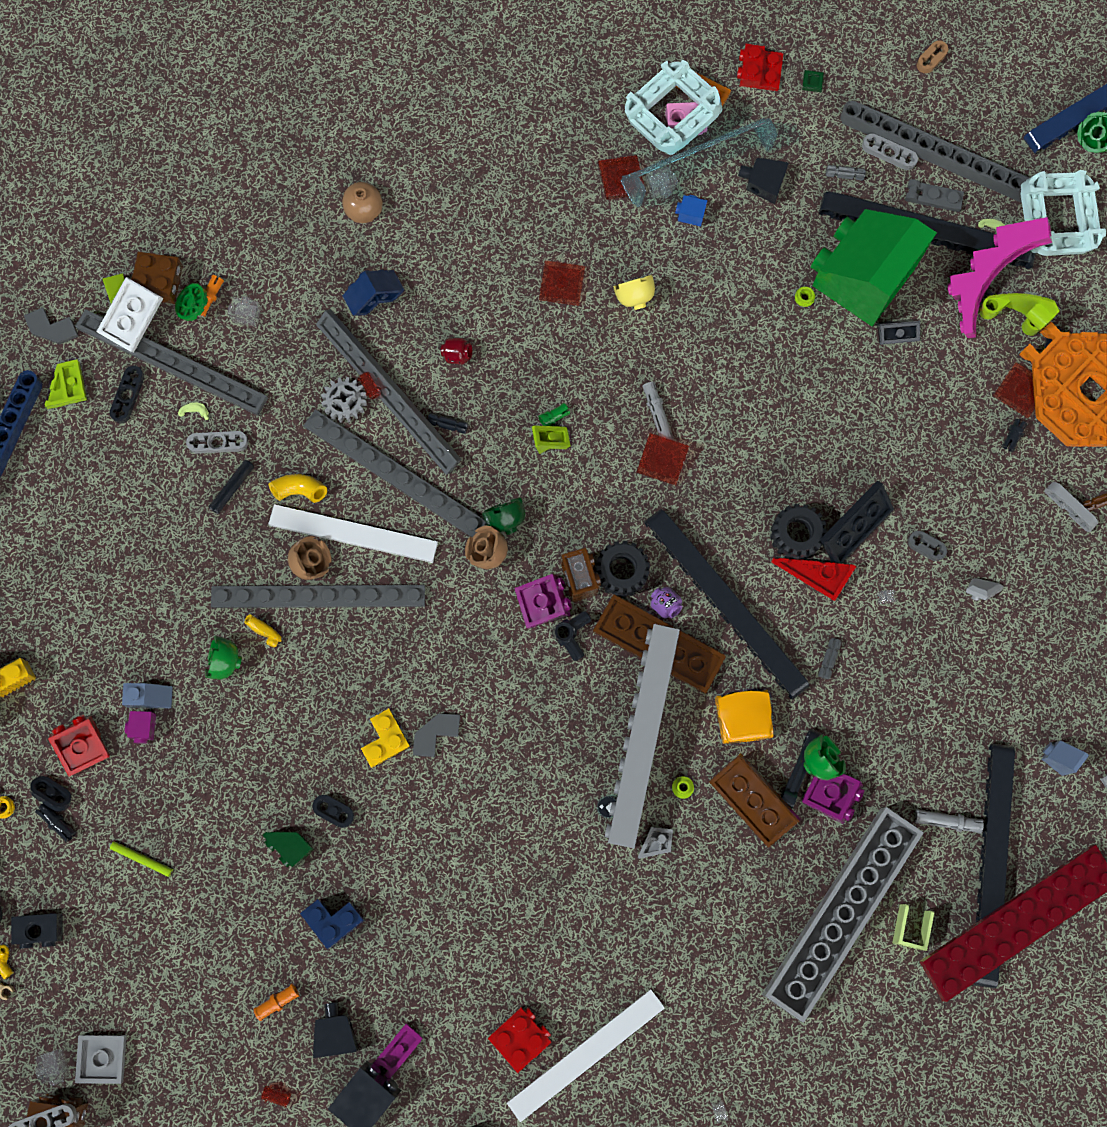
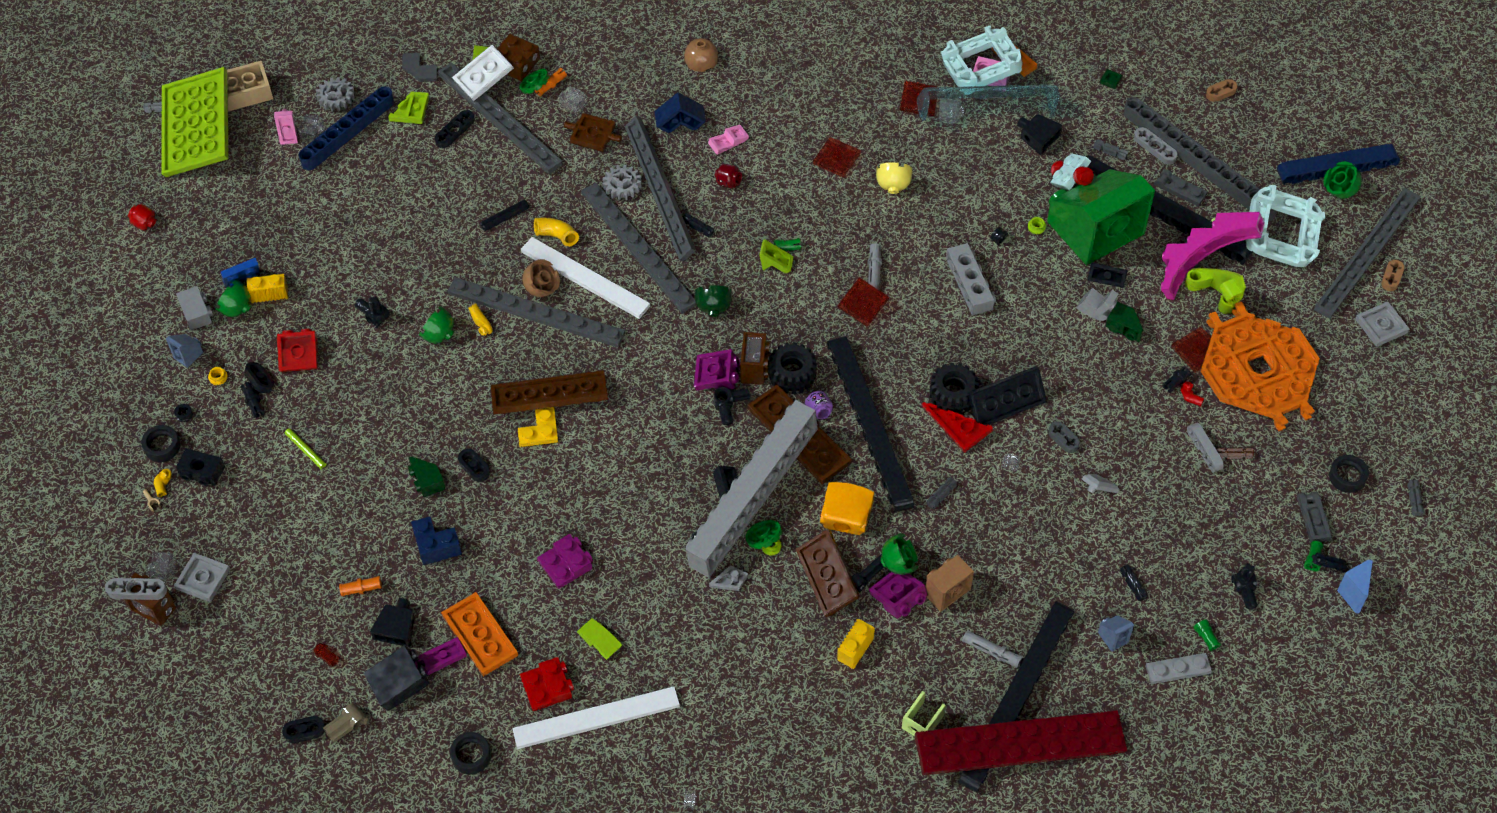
camera: 25 degrees right, 20 degrees down
sand blue slope [122,683,173,708] -> none
magenta brick [125,711,156,744] -> none
yellowish green piece [178,402,209,420] -> none
light grey beam [186,431,248,454] -> none
clear red pin [358,372,381,400] -> none
dark grey tile [413,713,460,757] -> none
medium nougat cylinder [465,526,508,570] -> none
blue brick [675,195,707,226] -> none
red plate [737,44,783,91] -> none
light grey brick [762,807,924,1023] -> none
none -> black axle [354,296,390,328]
none -> orange plate [441,592,519,677]
none -> reddish brown plate [491,370,608,415]
none -> magenta plate [537,534,593,589]
none -> reddish brown plate [564,113,622,152]
none -> lime slope [577,618,622,660]
none -> bright pink slope [708,125,749,155]
none -> black slope [713,465,738,499]
none -> green wheel [745,520,782,549]
none -> yellow brick [837,619,875,669]
none -> medium nougat brick [926,555,974,612]
none -> light grey brick [946,243,996,315]
none -> black bush [990,227,1008,245]
none -> light aqua plate [1050,154,1094,190]
none -> light grey brick [1076,288,1118,321]
none -> dark green slope [1105,301,1143,342]
none -> black axle [1120,565,1148,601]
none -> red arm [1181,382,1204,407]

